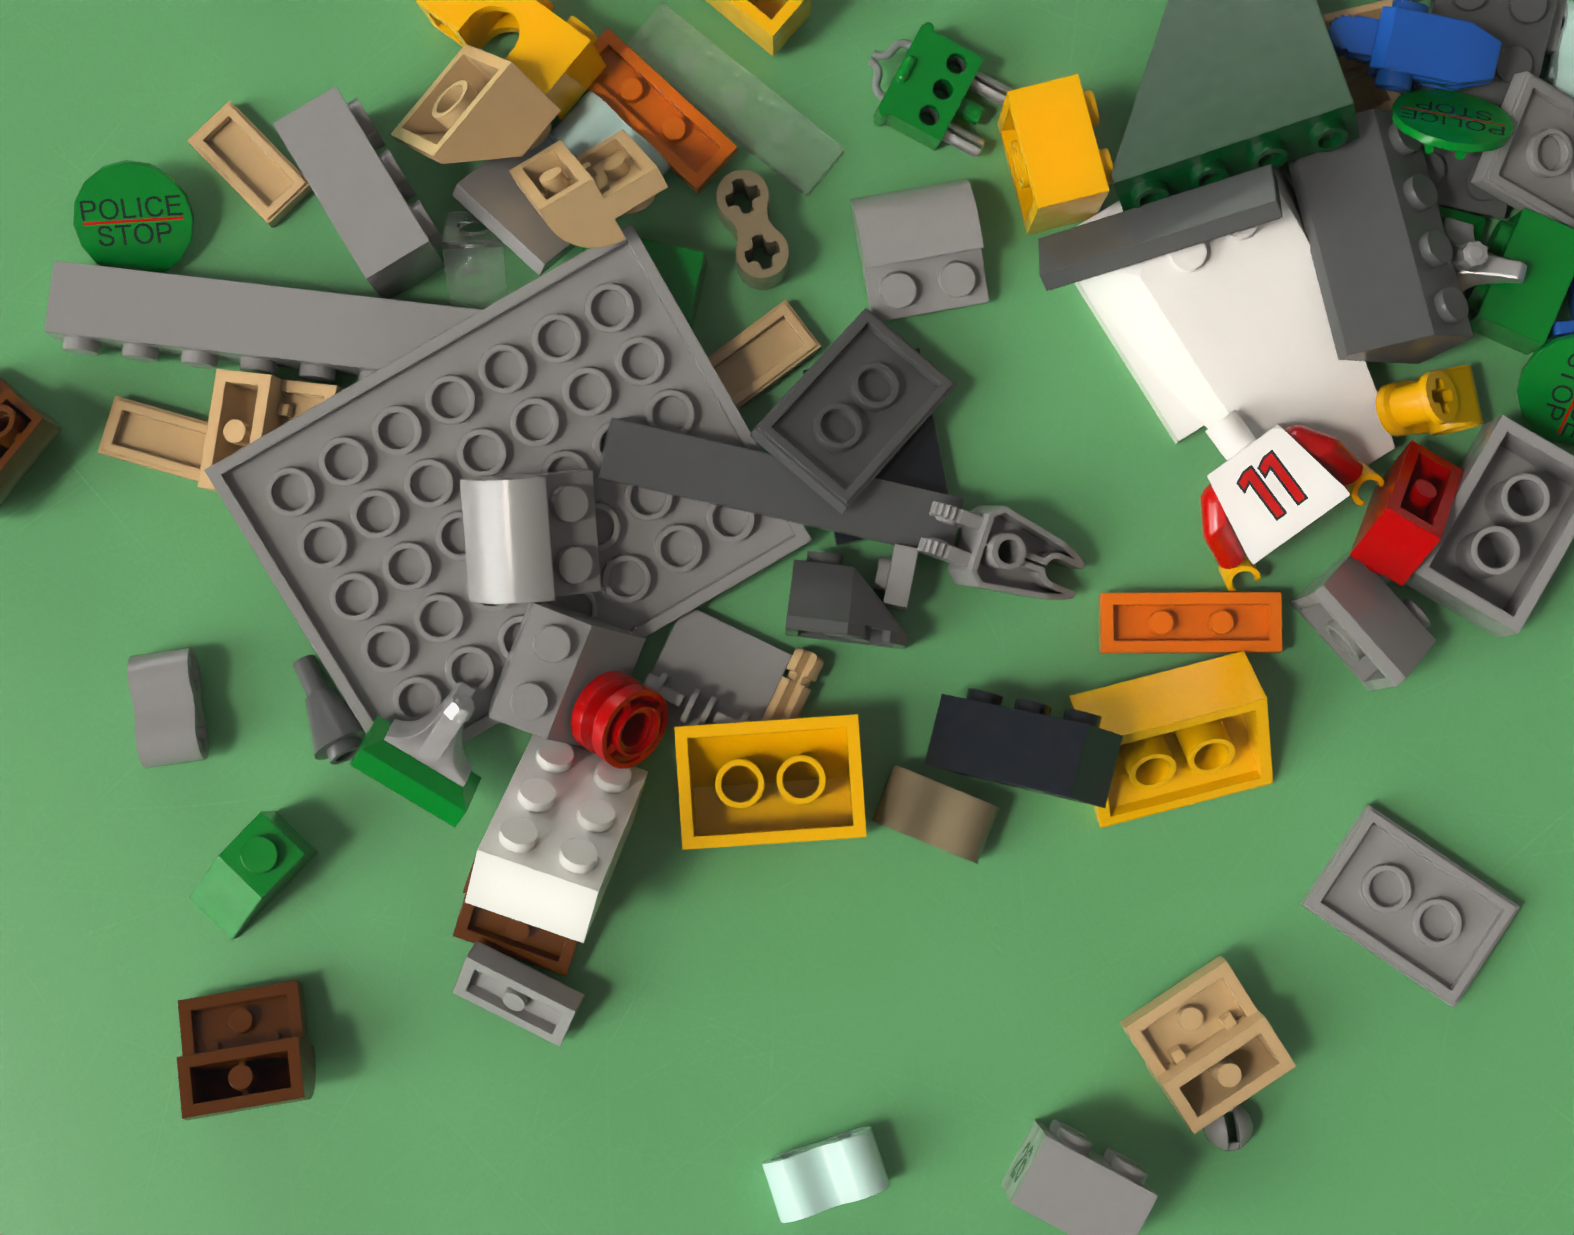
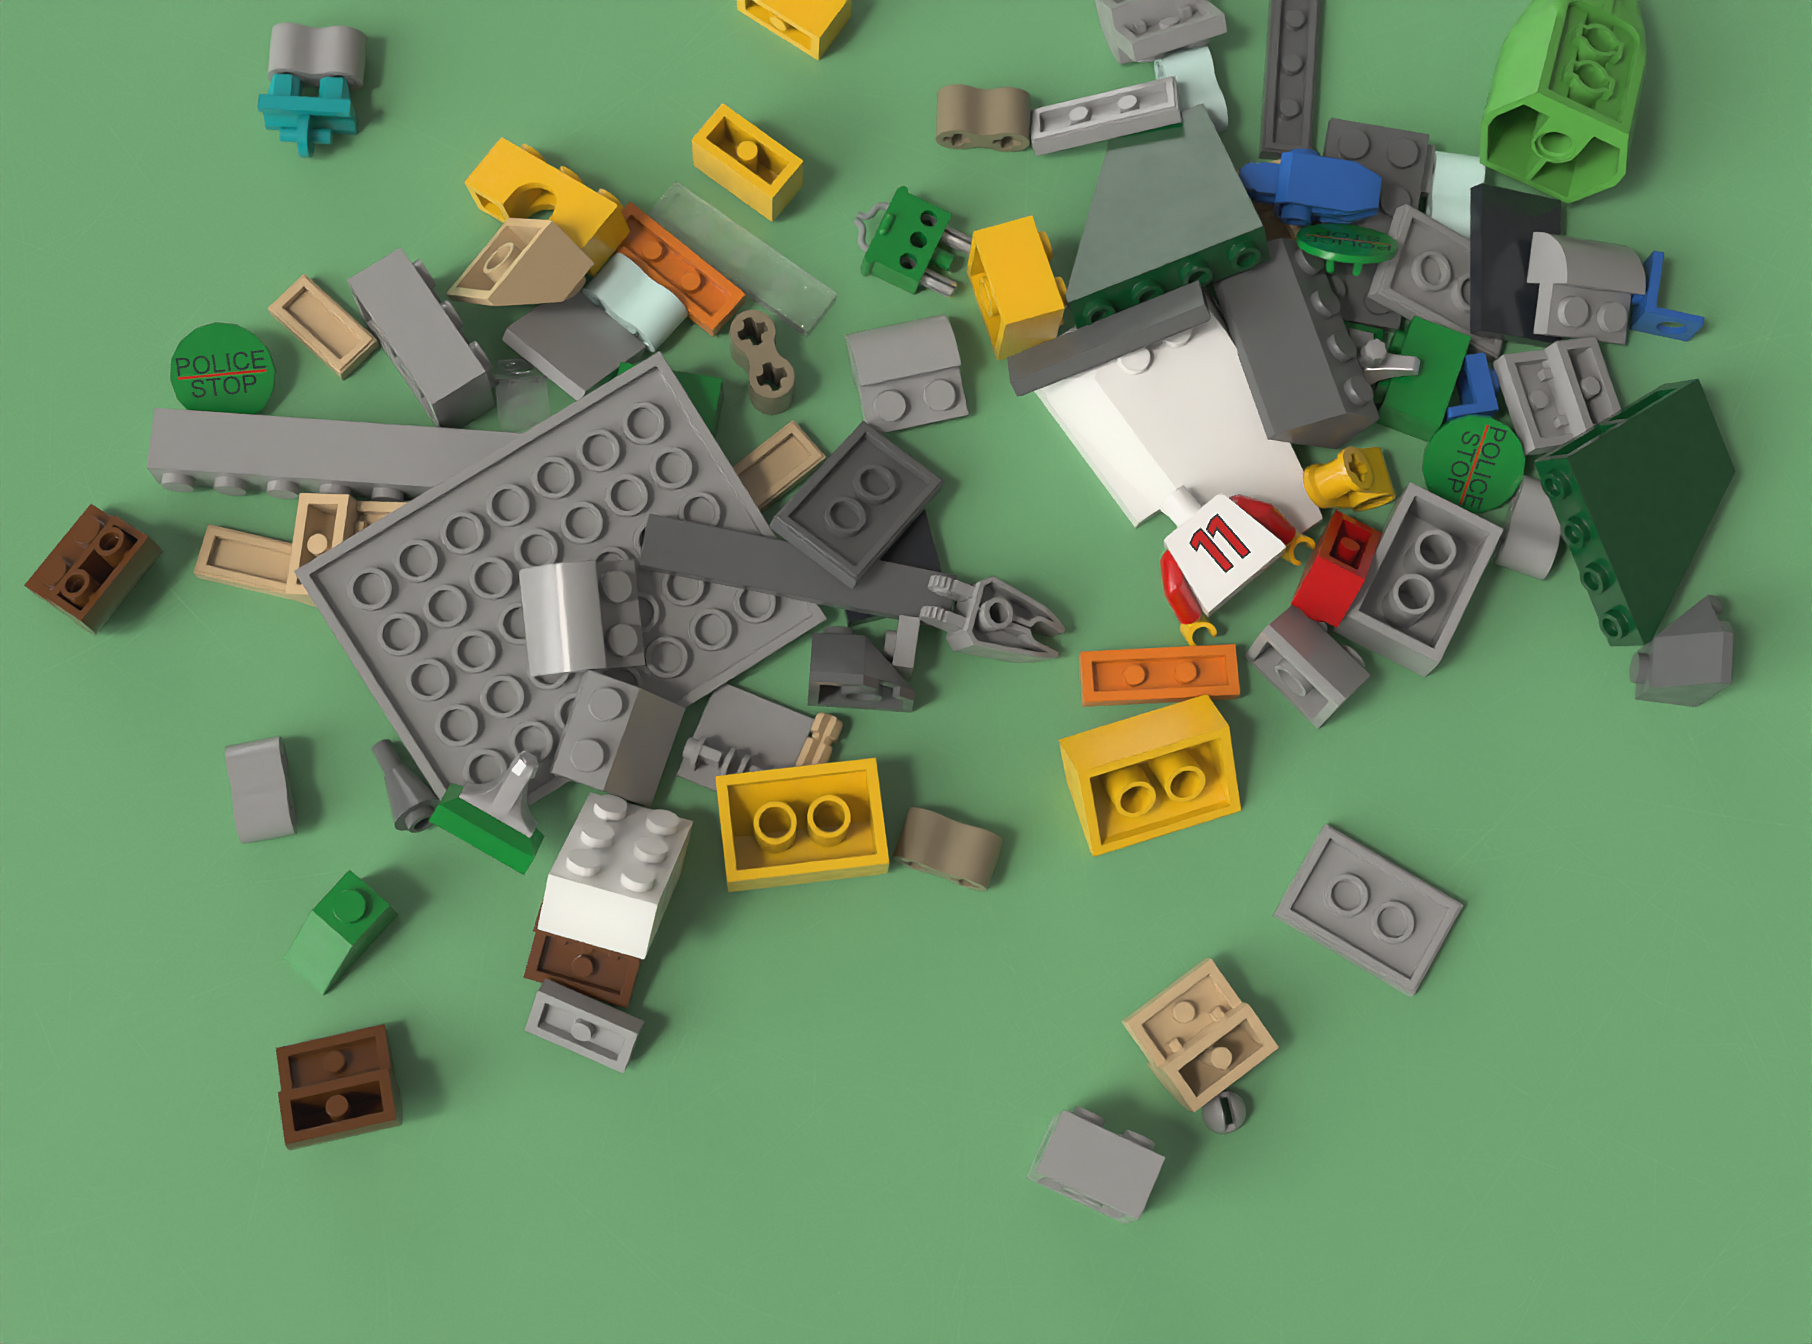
camera: 15 degrees left, 10 degrees down
tan brick [509,129,668,248] -> none
red wheel [571,670,668,769] -> none
light aqua axle [762,1126,890,1223] -> none
black brick [924,688,1123,808] -> none

